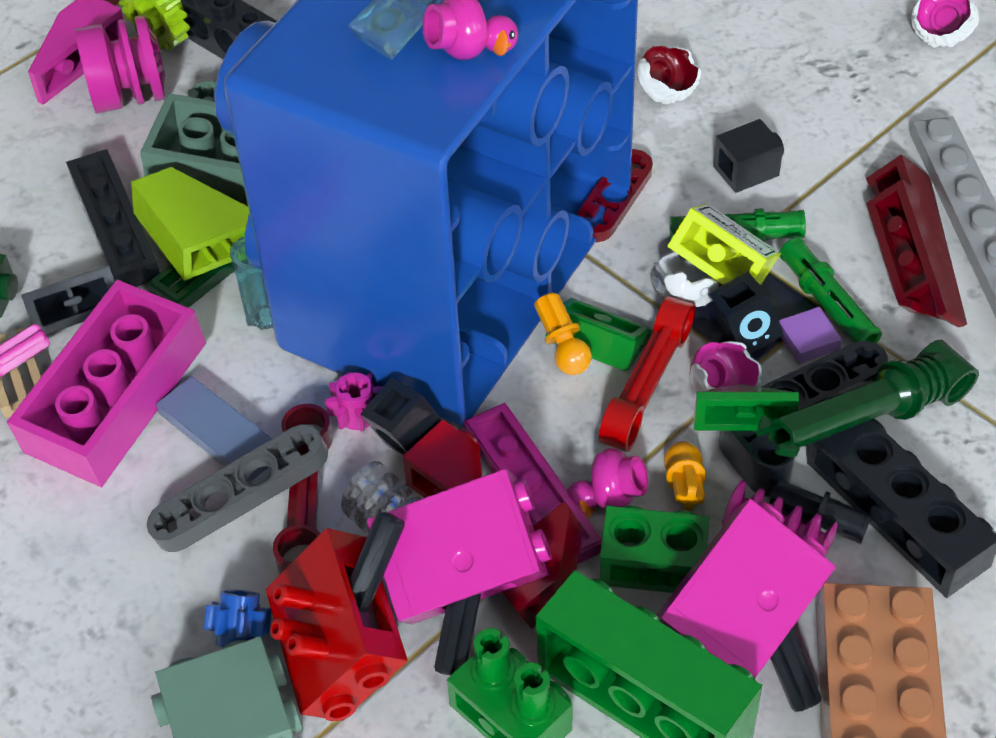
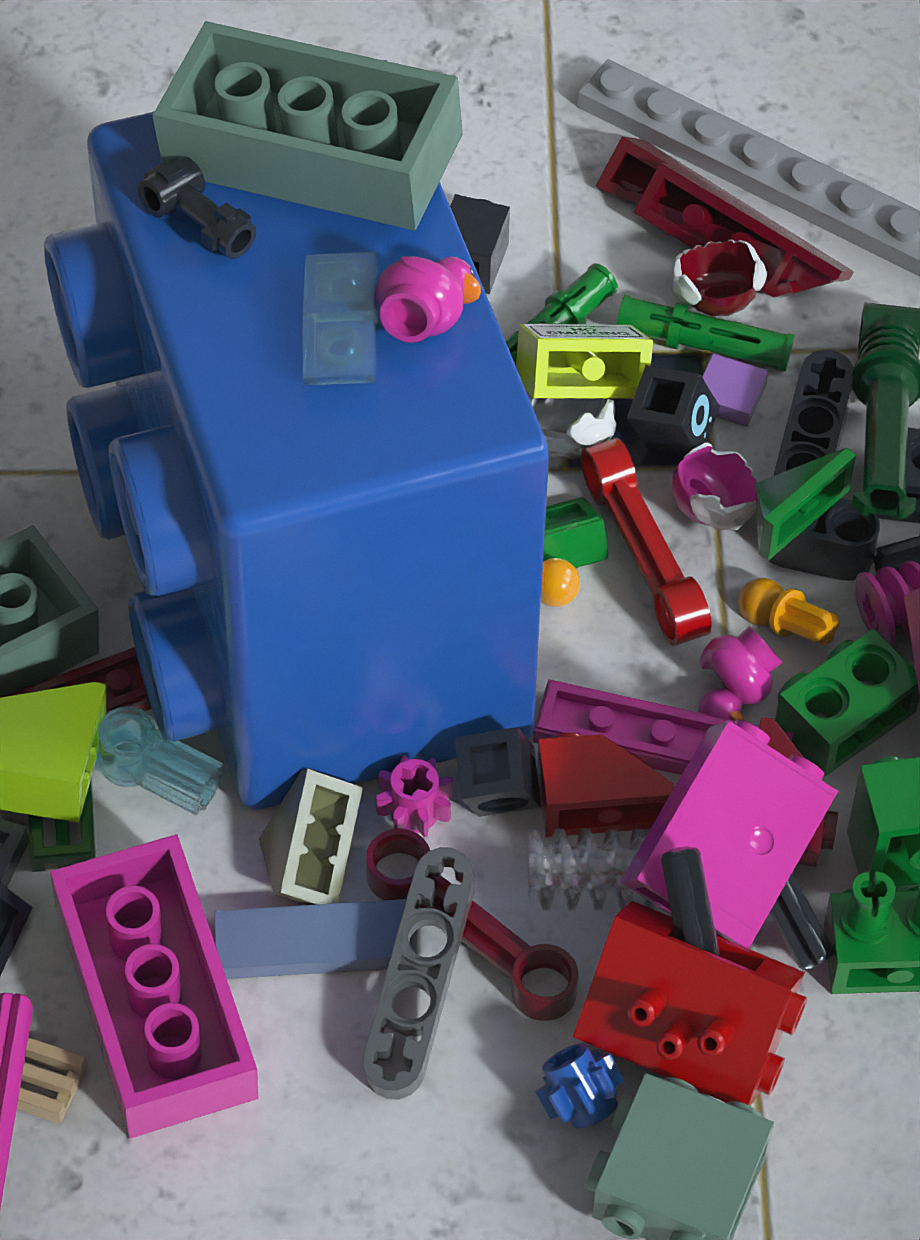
camera: 50 degrees left, 5 degrees up
none -> olive slope [259,768,363,905]
none -> dark red hair [672,240,767,316]

